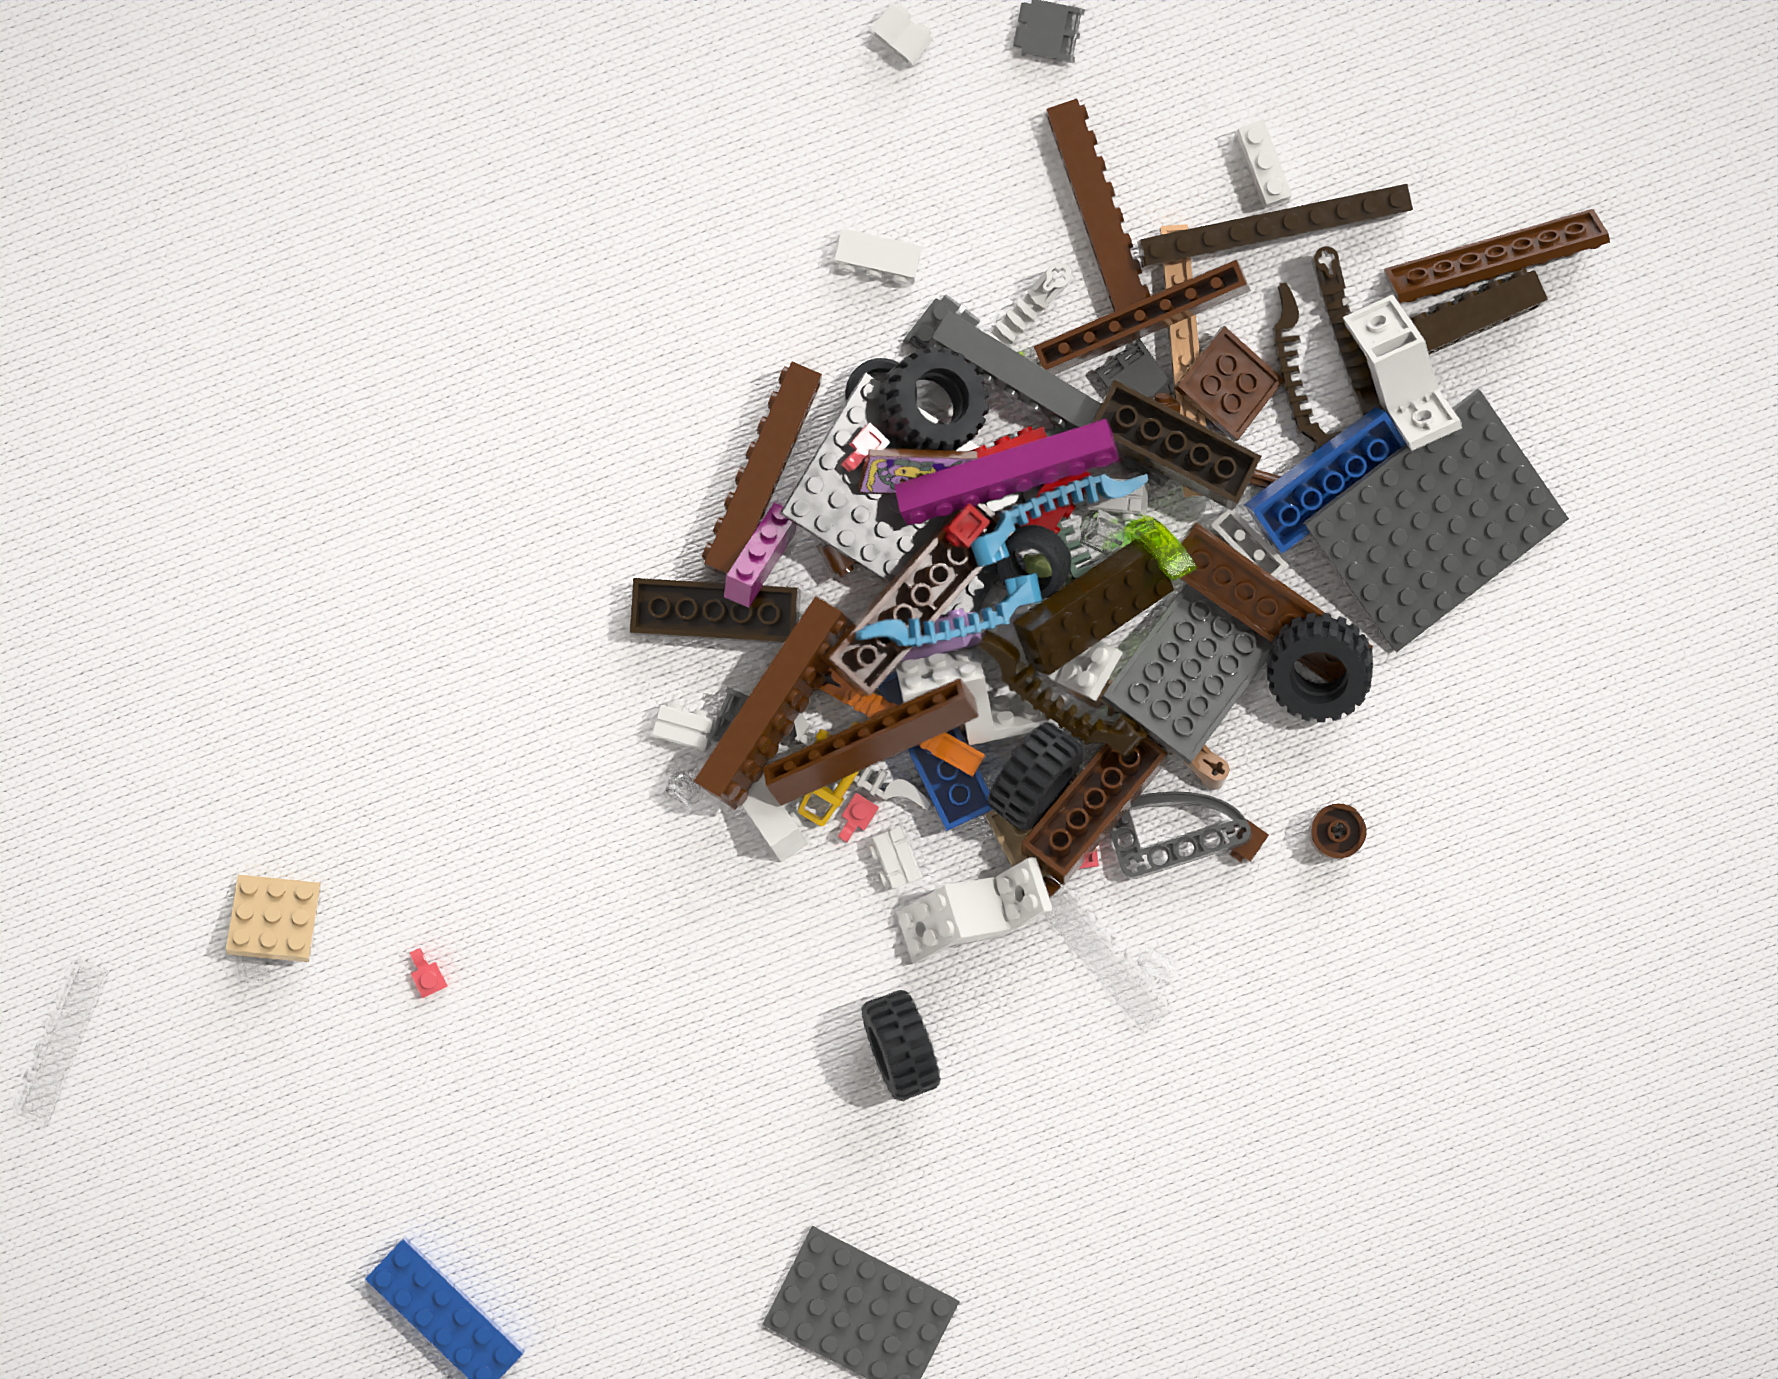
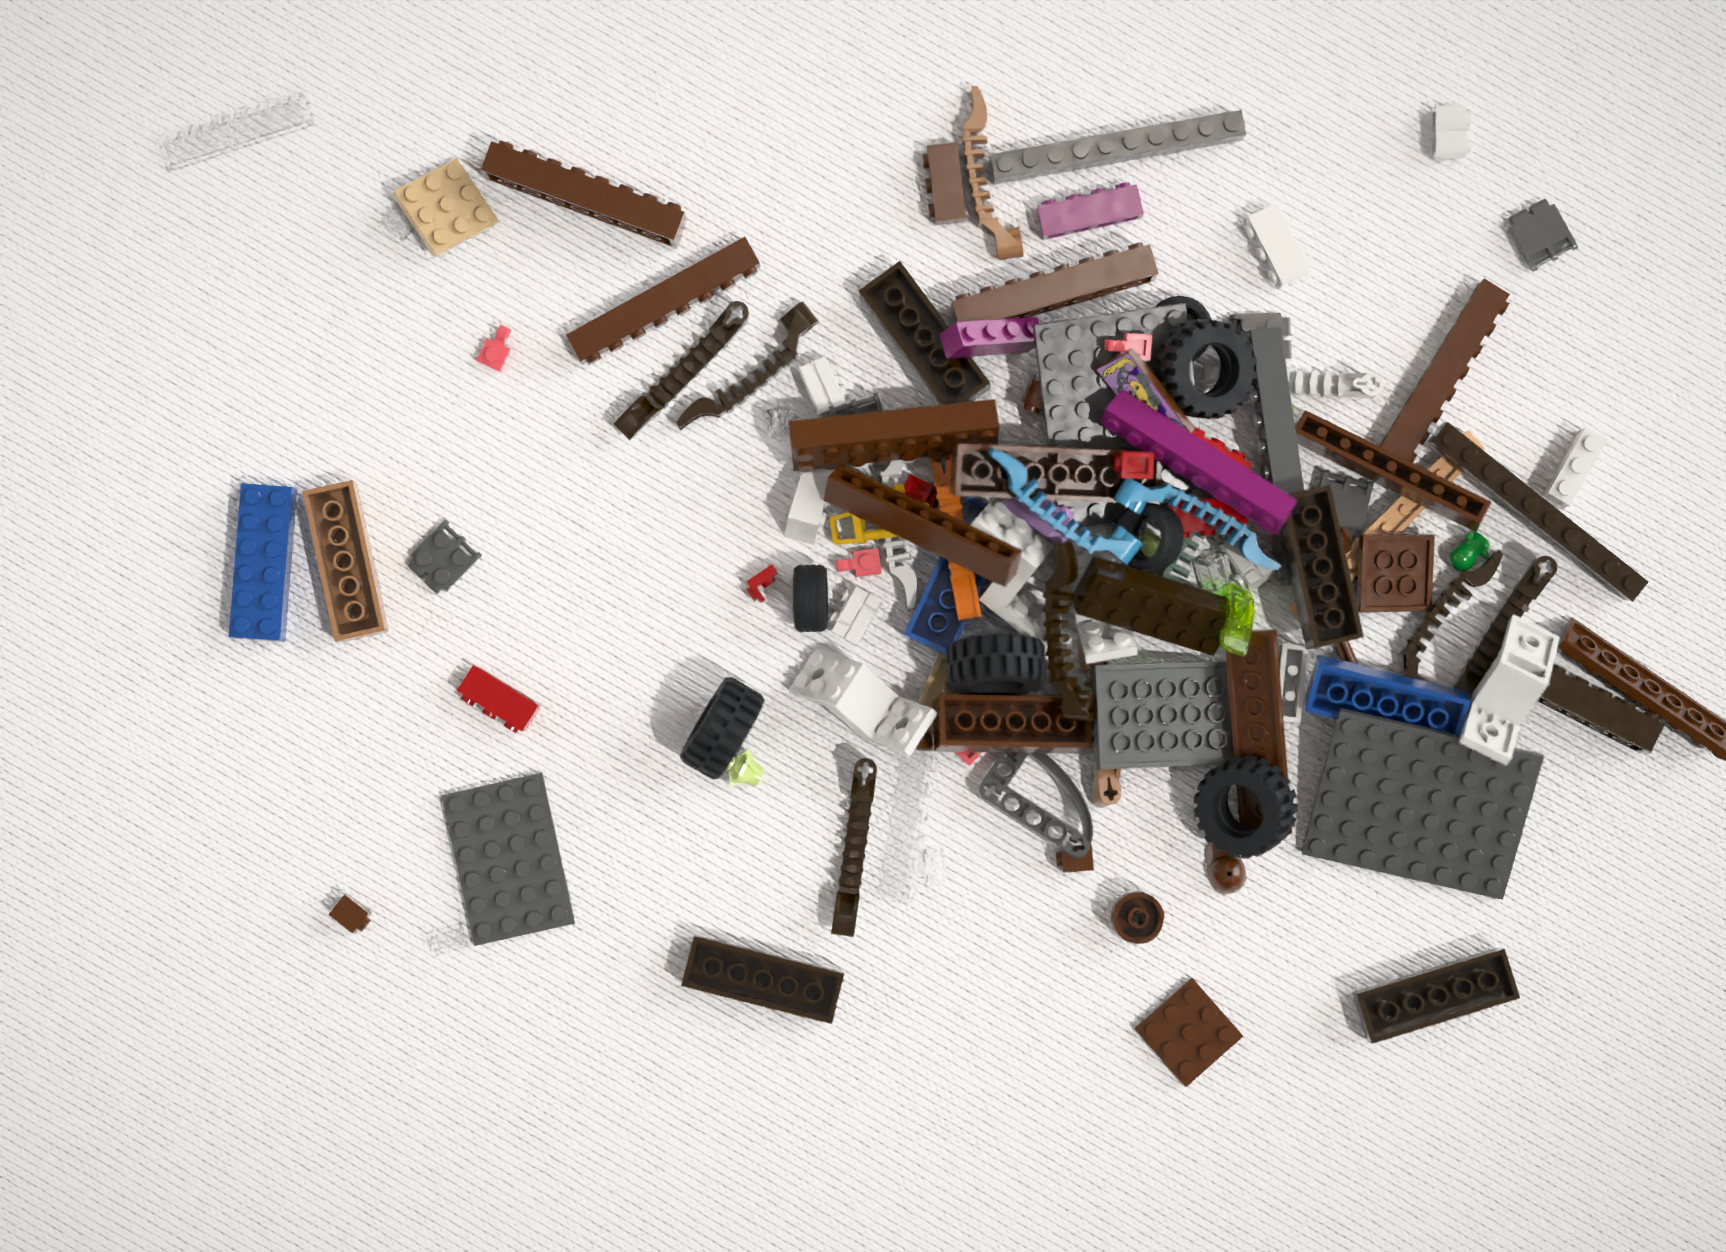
camera: 55 degrees right, 0 degrees up
none -> medium nougat brick [302,480,389,643]
none -> dark grey plate [407,519,483,594]
none -> red brick [457,665,541,733]
none -> reddish brown brick [481,140,687,249]
none -> reddish brown brick [566,236,761,365]
none -> dark brown piece [613,301,749,441]
none -> dark brown piece [676,301,819,431]
none -> dark brown brick [681,934,845,1024]
none -> yellowish green rock [727,748,764,787]
none -> red bracket [746,564,778,603]
none -> black tyre [793,564,828,632]
none -> dark brown piece [831,758,877,938]
none -> red bracket [904,474,939,509]
none -> reddish brown brick [922,142,966,226]
none -> medium nougat piece [962,86,1024,261]
none -> brick [989,110,1246,185]
none -> brick [1036,182,1144,240]
none -> reddish brown plate [1134,977,1244,1087]
none -> reddish brown cap [1206,842,1247,894]
none -> dark brown brick [1352,947,1521,1044]
none -> green animal [1448,530,1490,571]

